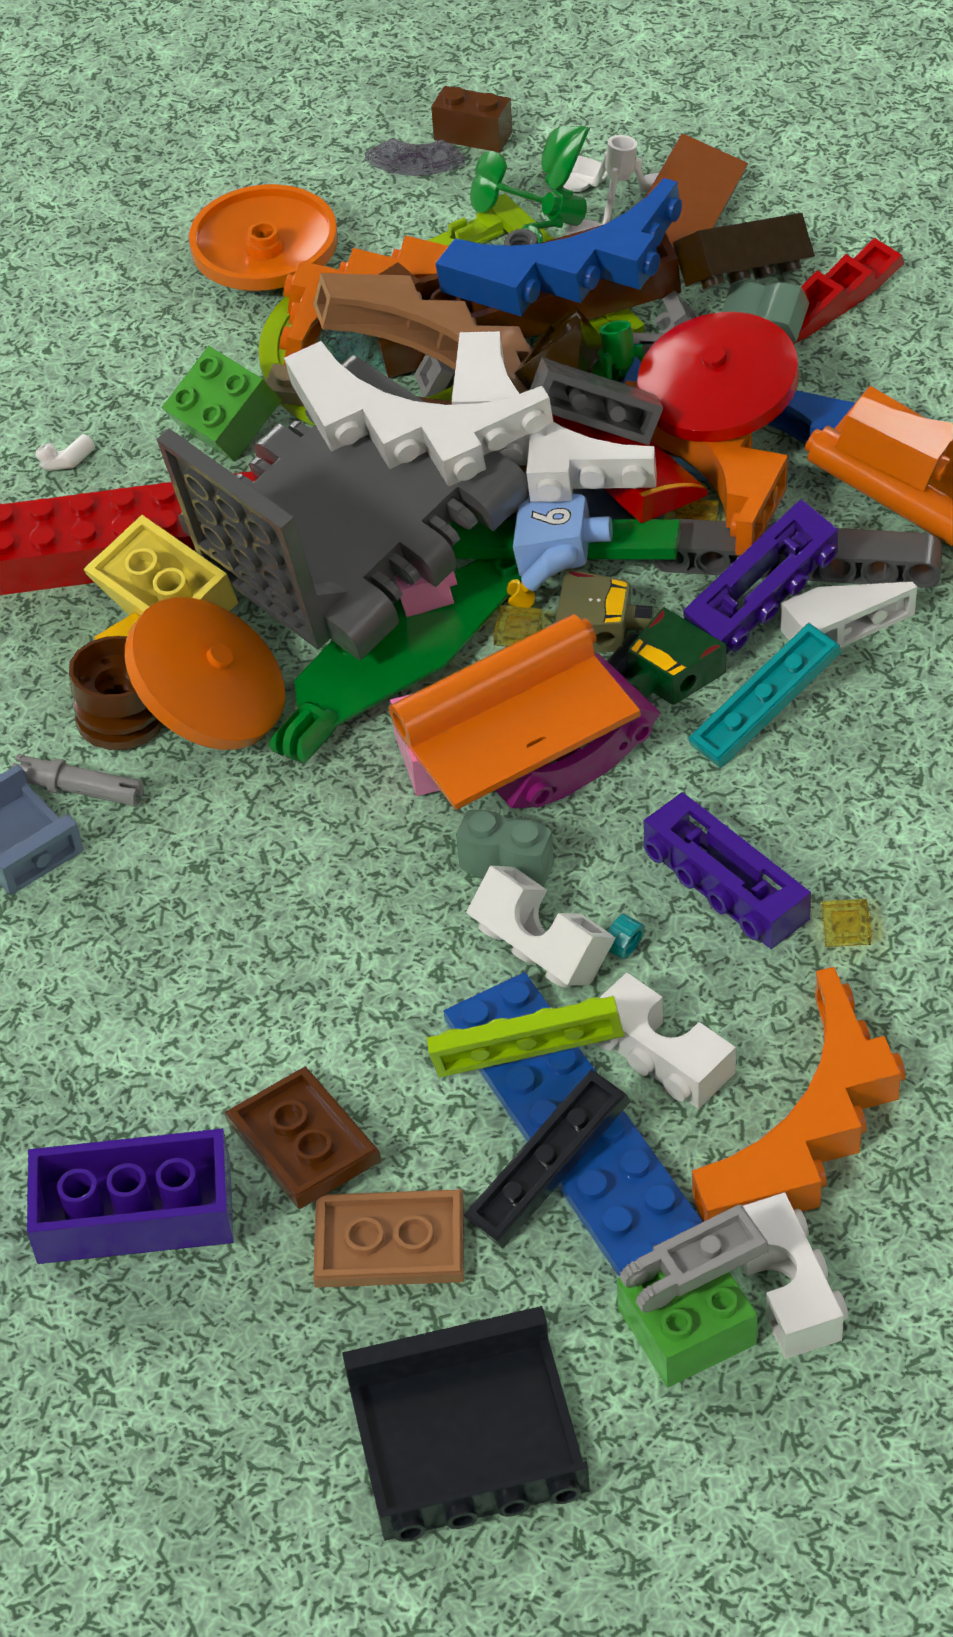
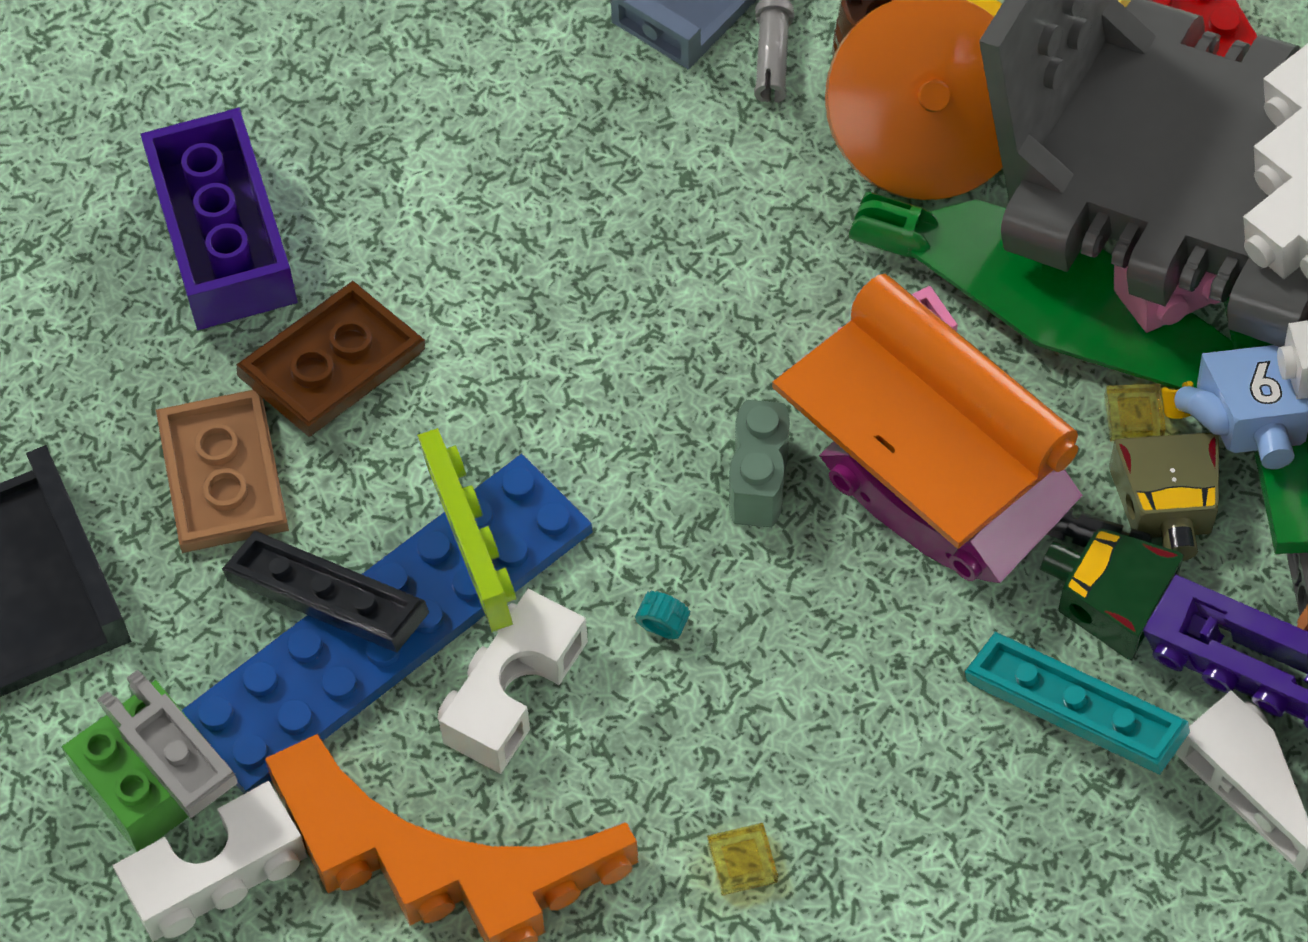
camera: 75 degrees right, 10 degrees up
white arch [466,865,615,988] -> none
dark purple brick [643,792,811,950] -> none

